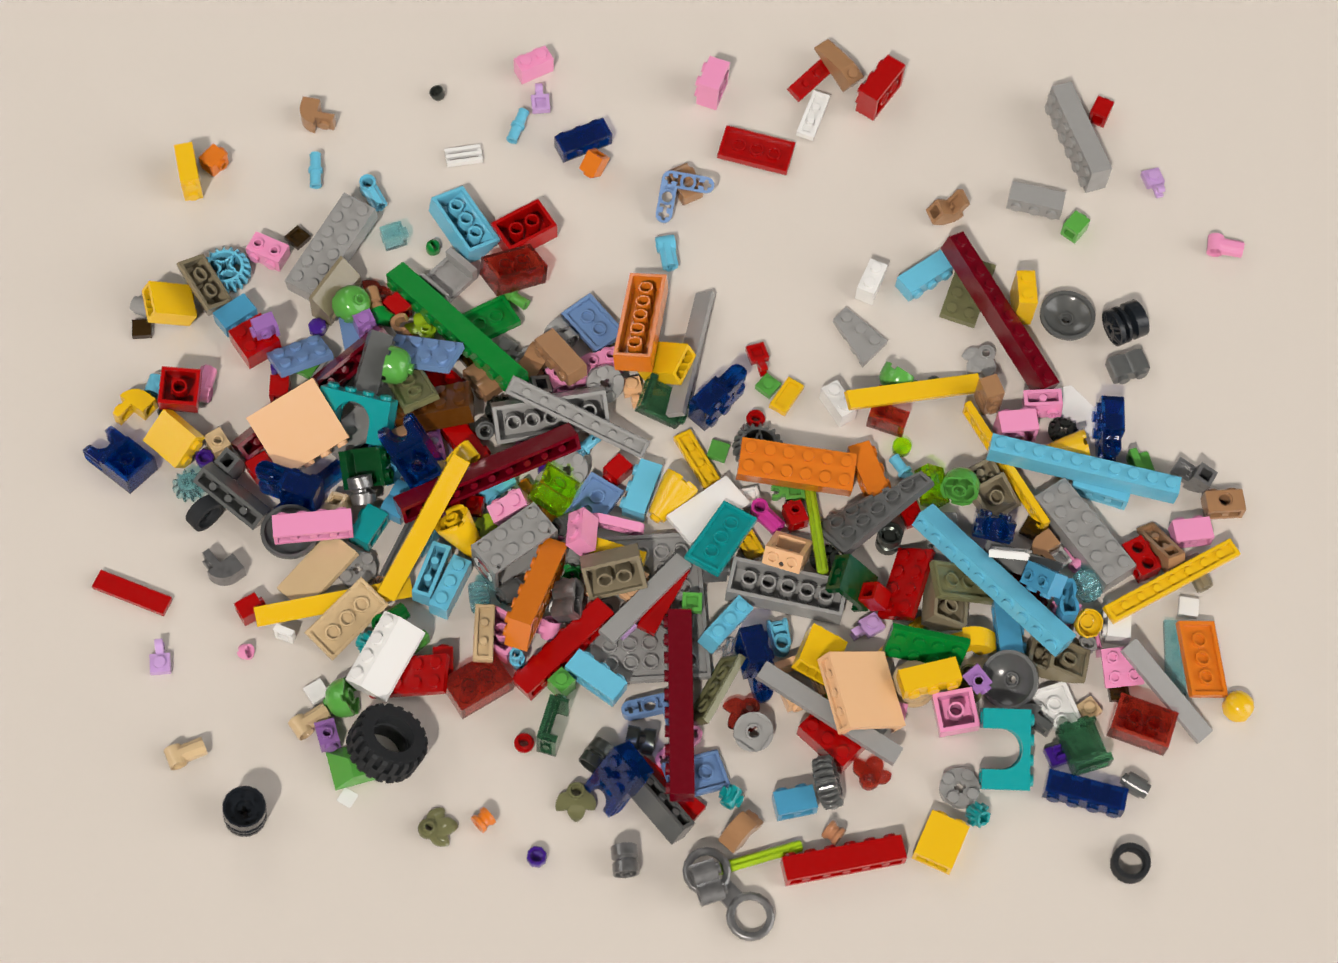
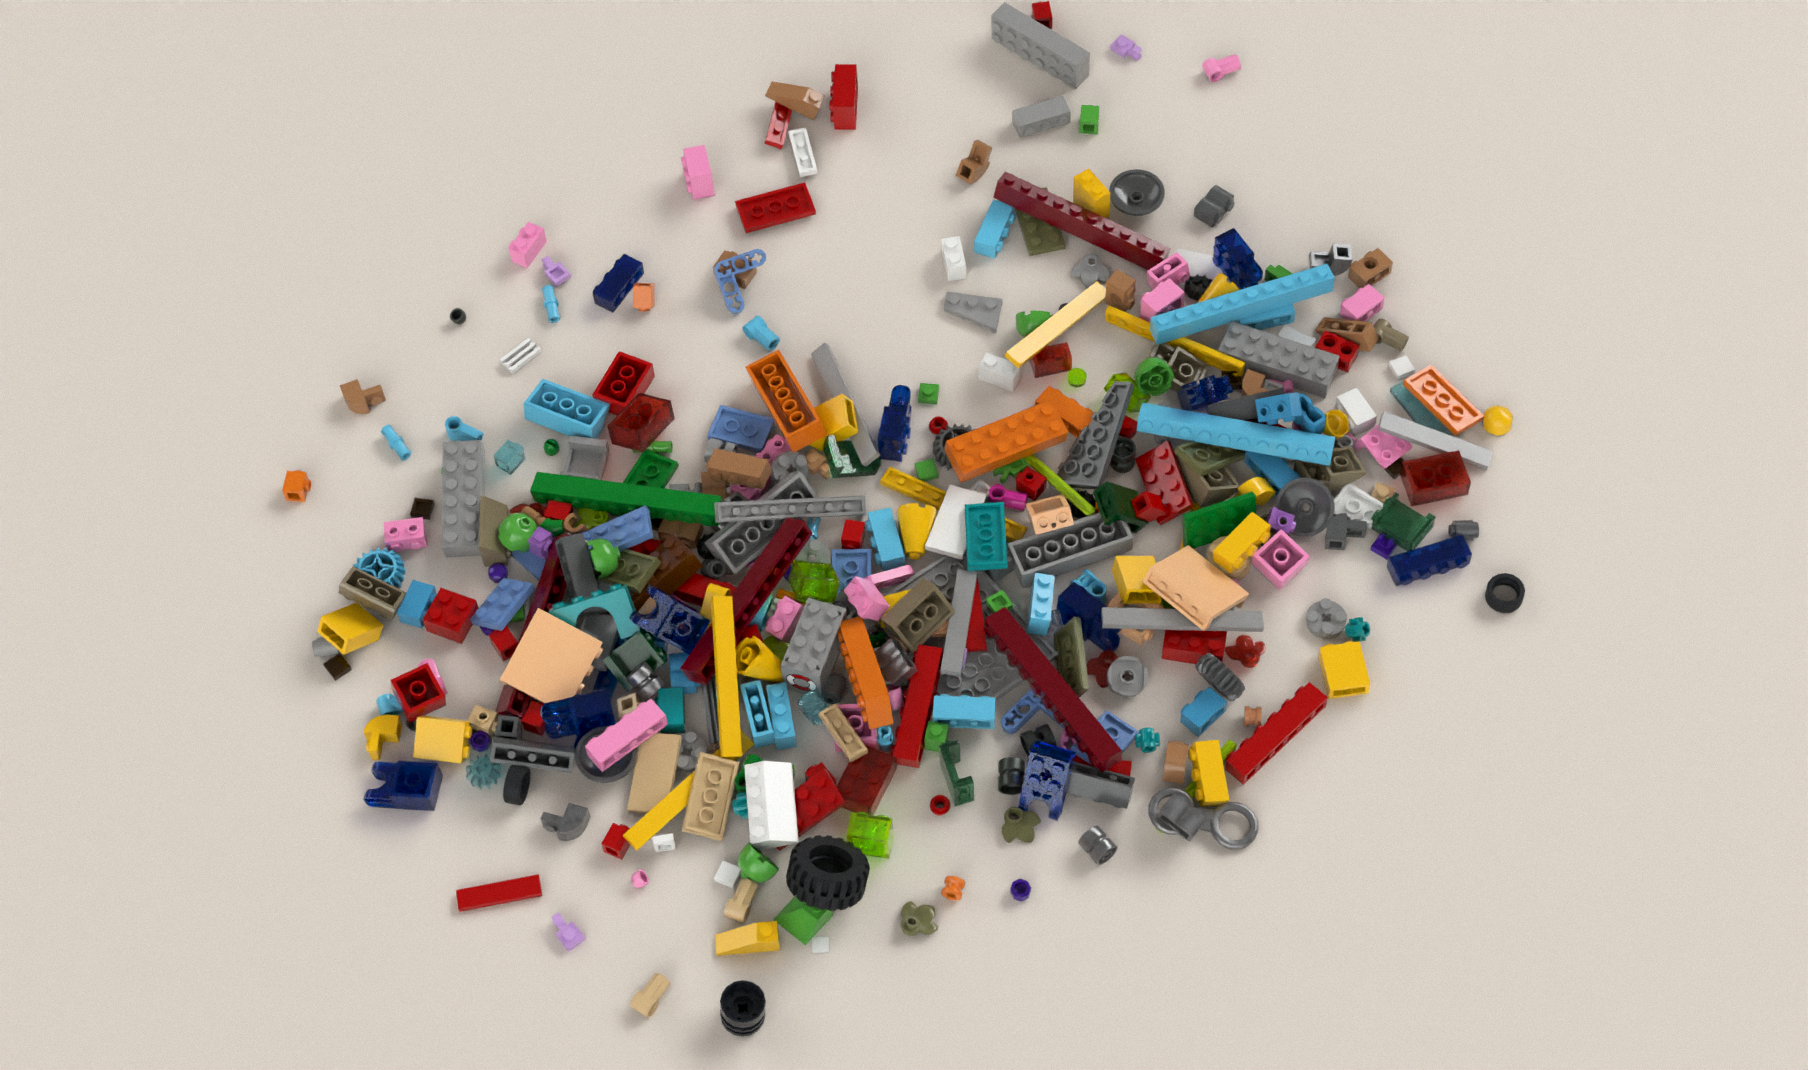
camera: 25 degrees left, 5 degrees down
yellow brick [174,142,203,201] -> none
medium lavender brick [249,311,280,341] -> none
medium lavender brick [314,717,341,753] -> none
red plate [745,342,769,377] -> none
yellow tile [769,376,804,416] -> none
lavender plate [850,612,886,641] -> none
medium azure pin [889,454,913,479] -> none
teal arch [979,708,1035,791] -> none
white tile [989,546,1030,561] -> none
clear light blue gear [1073,569,1103,603] -> none
black wheel [1102,299,1150,346] -> none
yellow tile [1102,538,1241,624] -> none
none -> yellow slope [715,921,780,956]
none -> clear neon green brick [846,812,894,859]
none -> yellow brick [1188,740,1229,807]
none -> white sticker [1278,325,1316,346]

